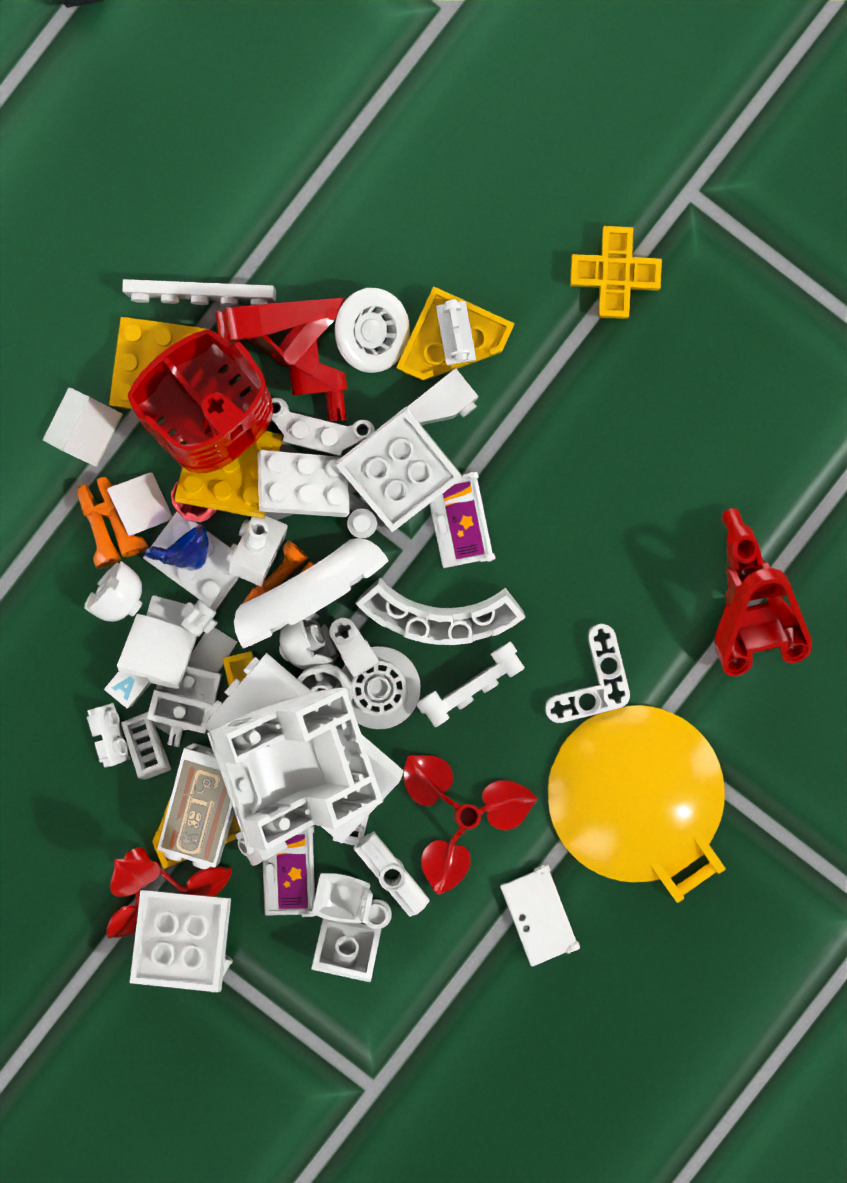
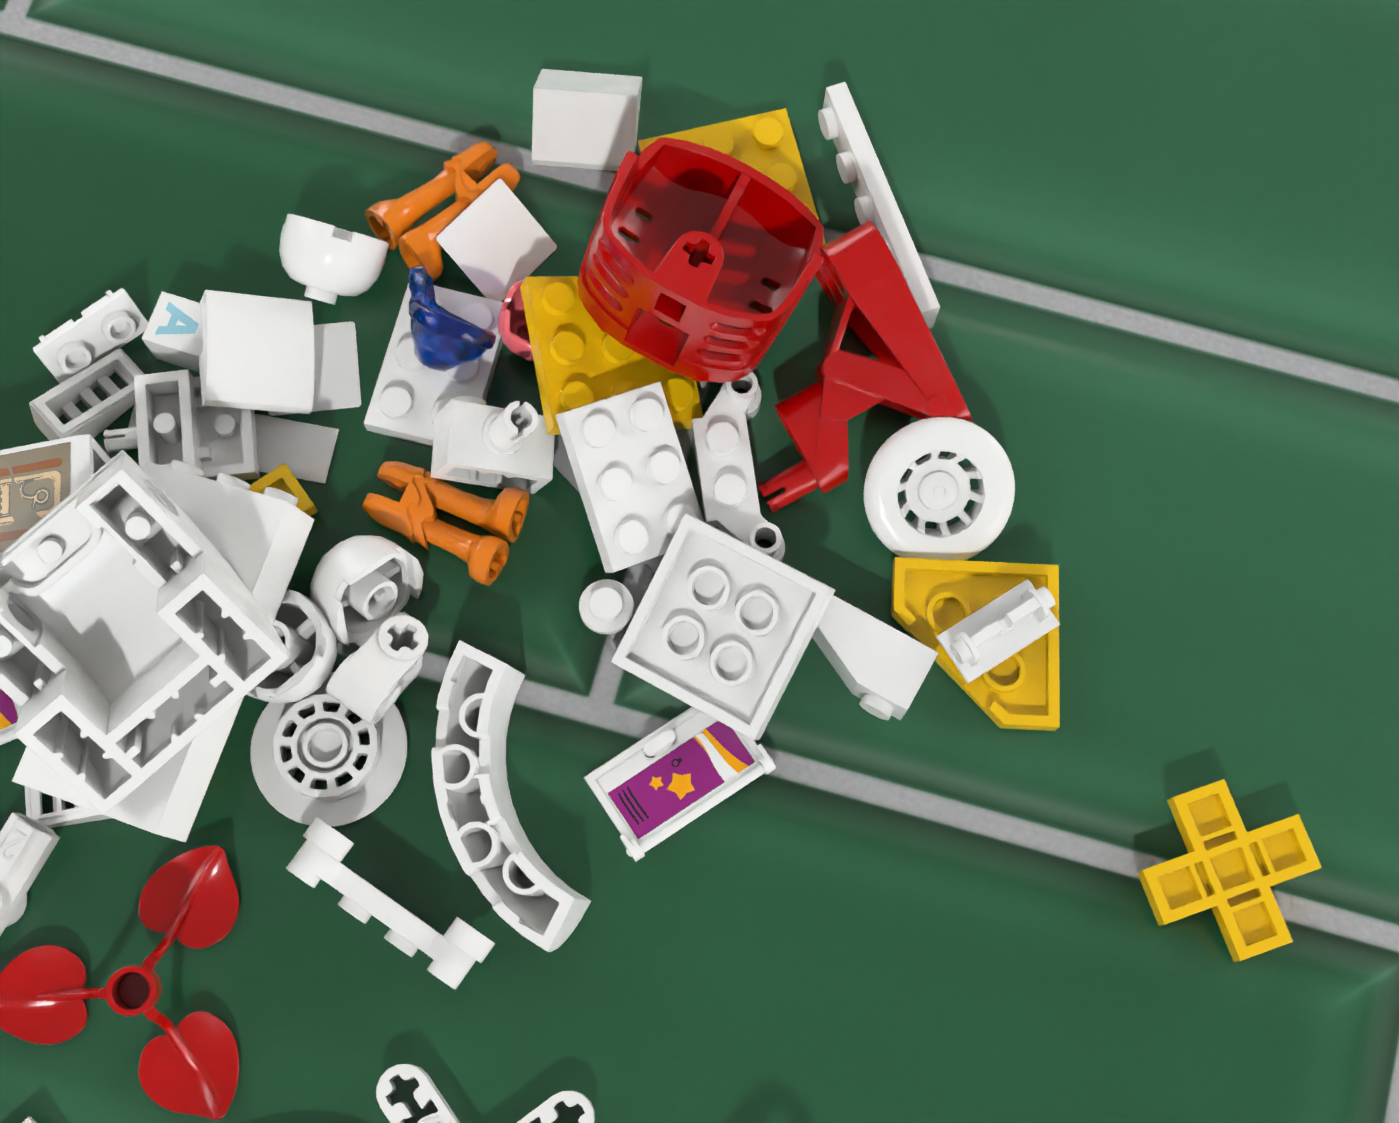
camera: 65 degrees right, 15 degrees down
white gear [180,600,218,637] -> none
white brick [234,538,388,648] -> none

